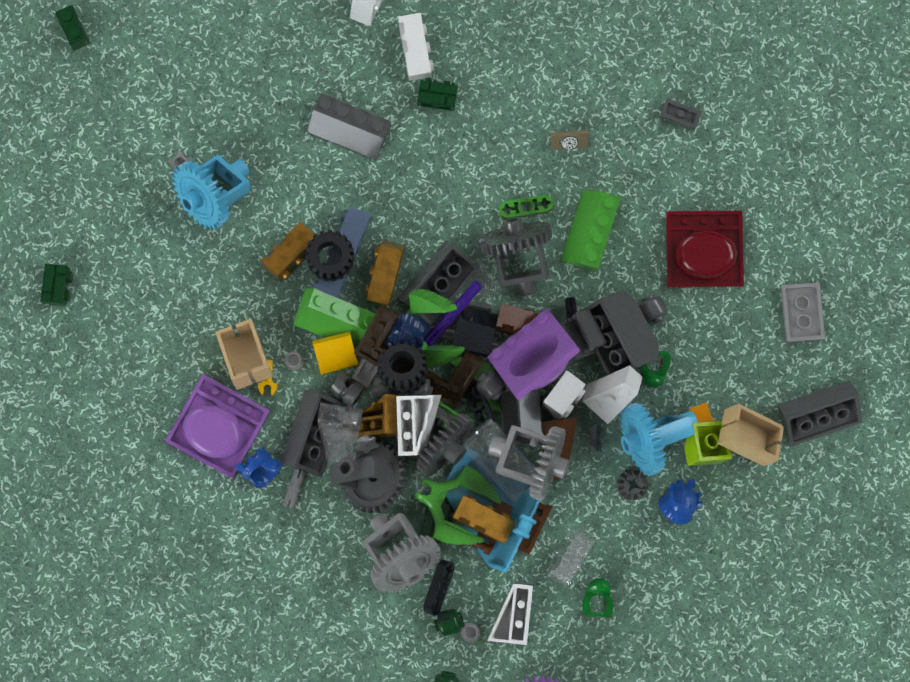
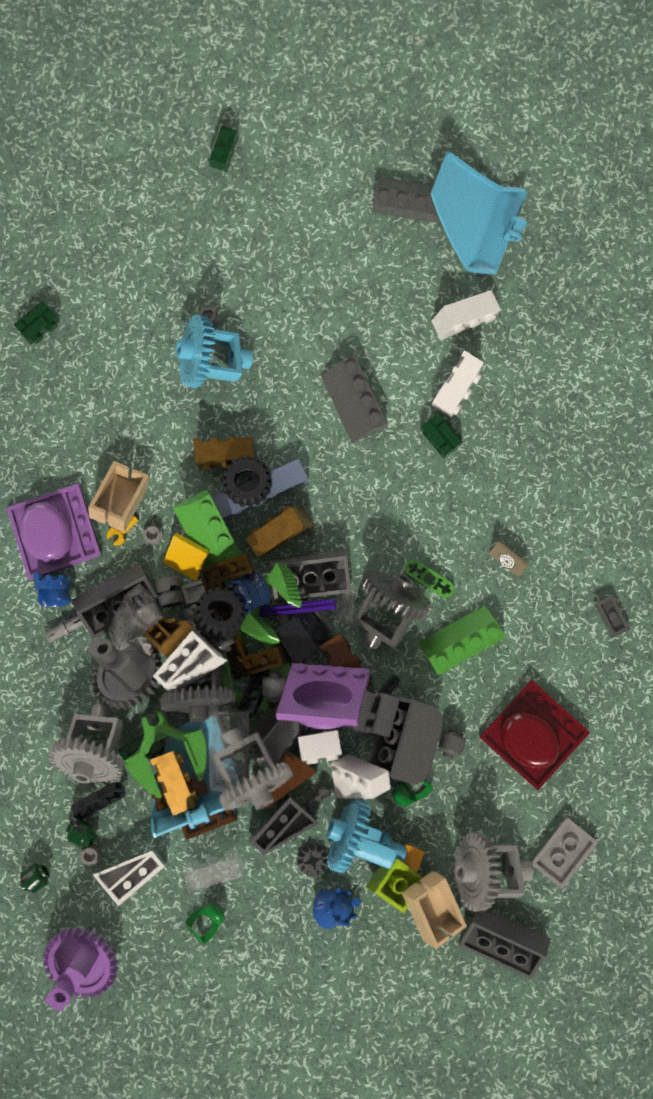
camera: 50 degrees right, 0 degrees up
none -> dark grey wedge [248,795,319,856]
none -> light grey piece [452,833,533,911]

